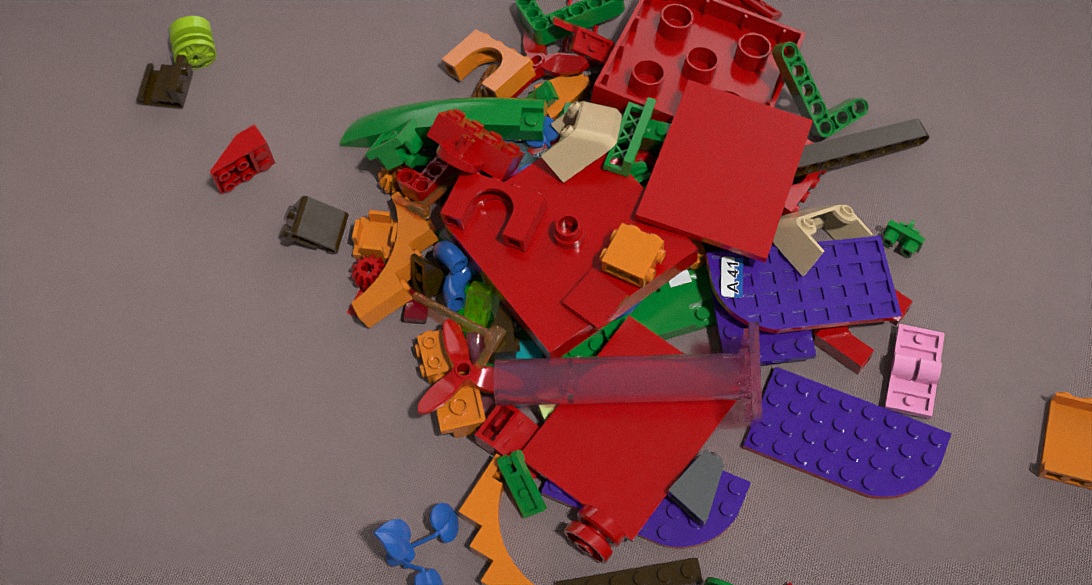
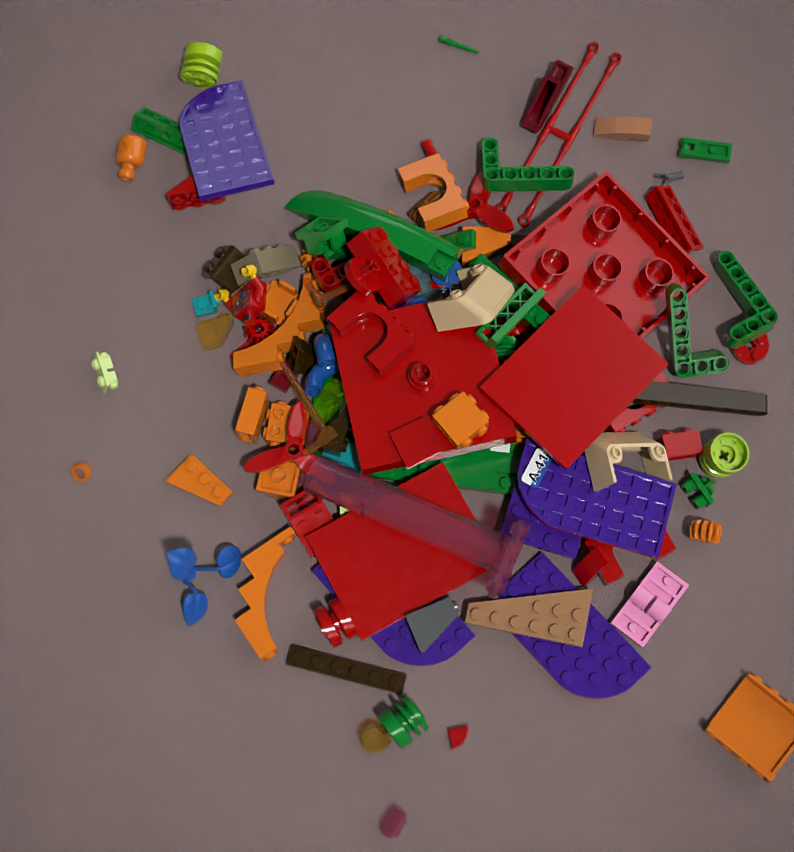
camera: 20 degrees right, 10 degrees up
dark brown piece [136,55,193,109] -> none
green plate [497,449,547,518] -> none
red plate [552,16,616,66] -> none
none -> orange piece [71,462,92,482]
none -> yellowish green hinge [91,351,118,393]
none -> orange piece [115,134,147,181]
none -> green fence [131,107,188,156]
none -> orange wing [165,454,234,507]
none -> dark purple plate [180,80,275,201]
none -> teal bracket [192,290,221,318]
none -> clear yellow slope [196,314,235,352]
none -> red torso [214,265,267,326]
none -> dark tan wedge [231,244,301,286]
none -> orange brick [235,386,270,445]
none -> red pin [421,139,440,157]
none -> medium nougat wing [465,589,593,648]
none -> red slope [572,548,609,587]
none -> red brick [656,428,703,461]
none -> orange gear [689,520,723,544]
none -> lime wheel [699,432,749,478]
none -> green beam [714,250,778,349]
none -> red plate [730,327,769,365]

